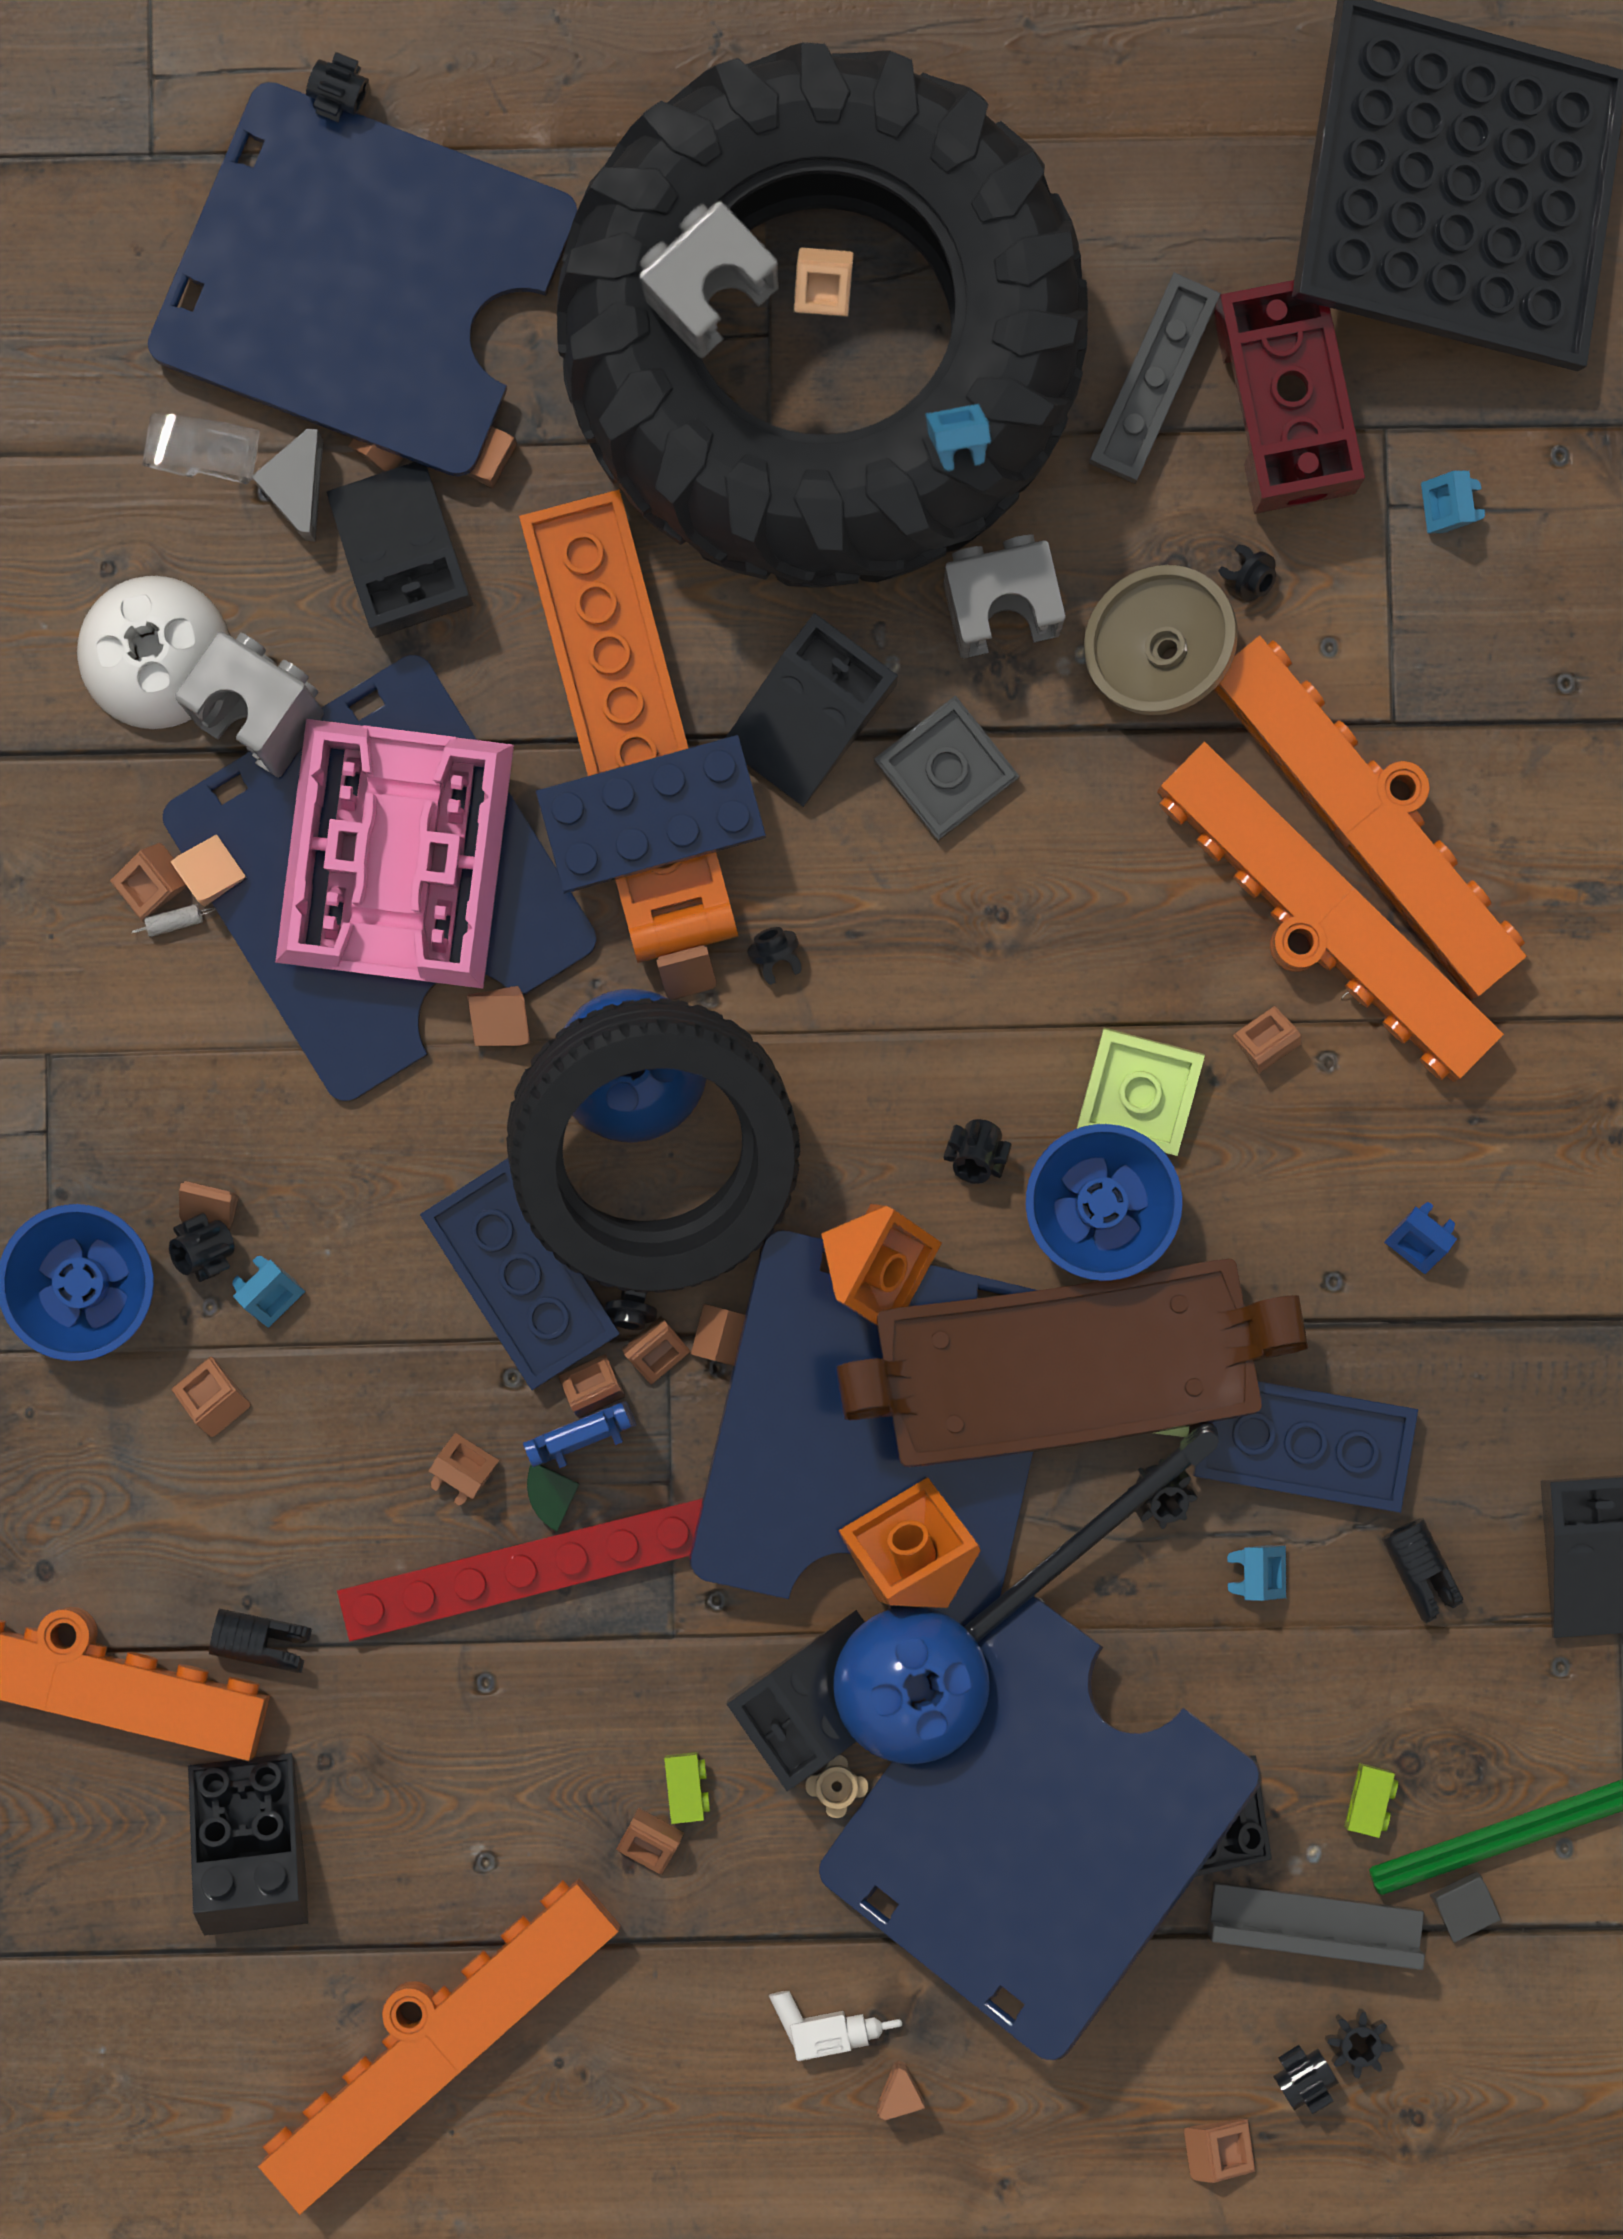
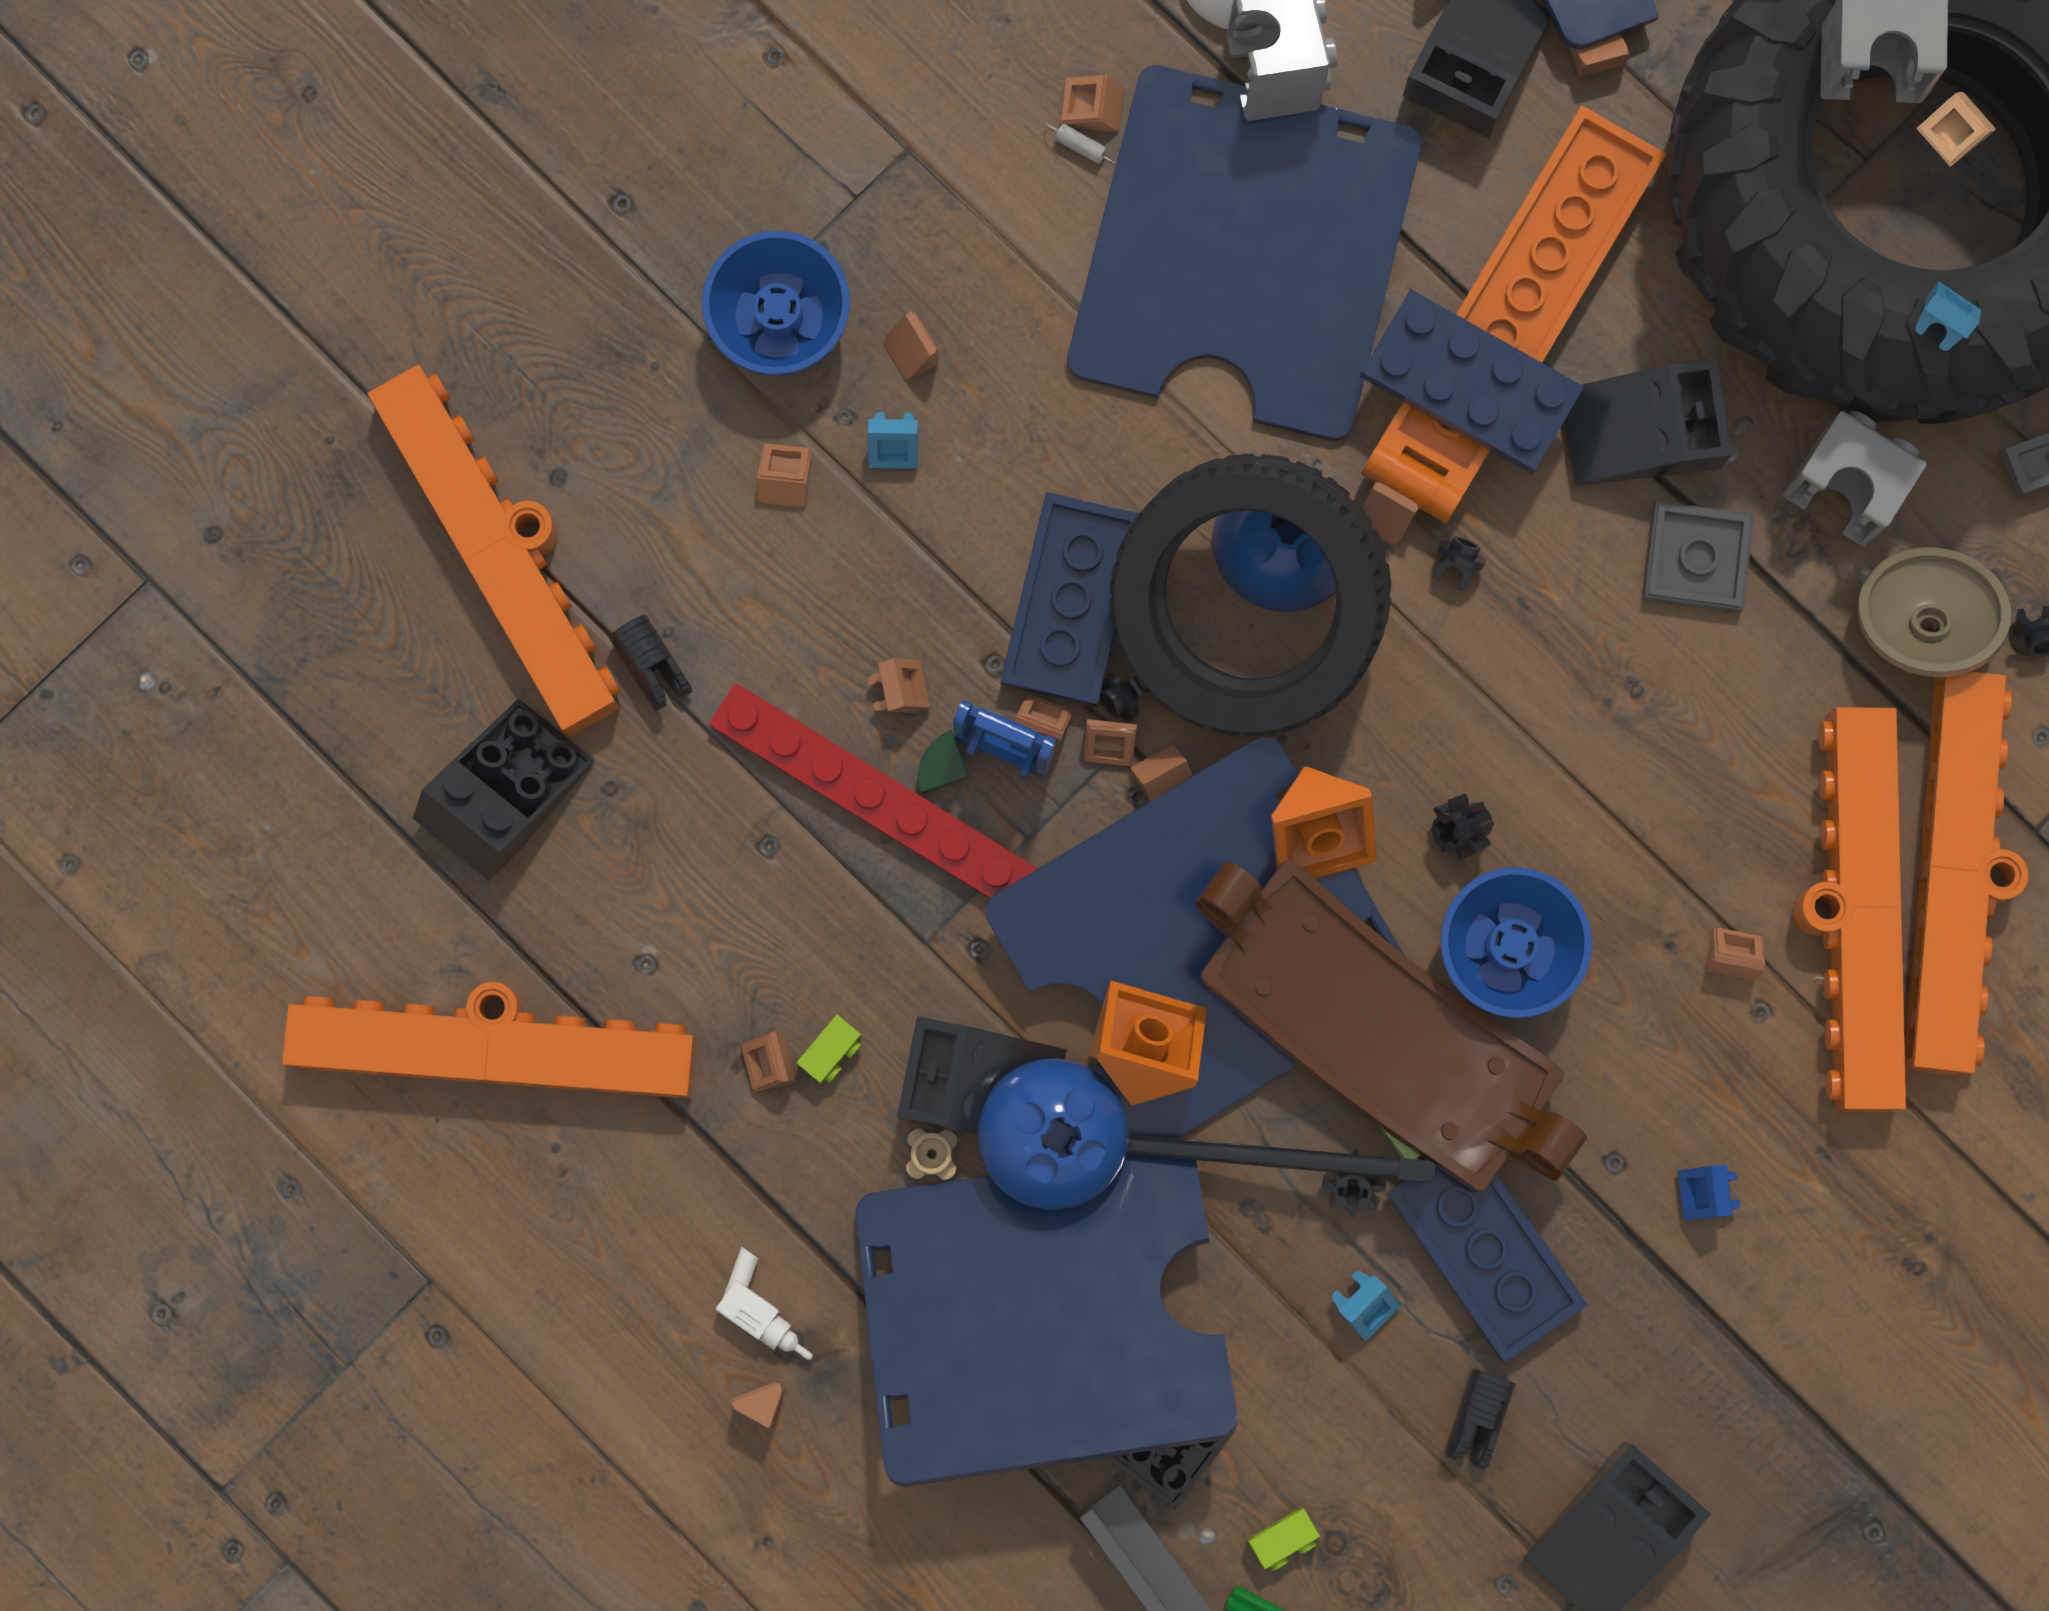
camera: 40 degrees right, 5 degrees down
black gear [169,1213,234,1282] -> none
light nougat slope [170,834,247,907] -> none
bright pink piece [275,719,514,989] -> none
nougat slope [467,986,530,1046] -> none
yellowish green plate [1077,1027,1205,1156] -> none

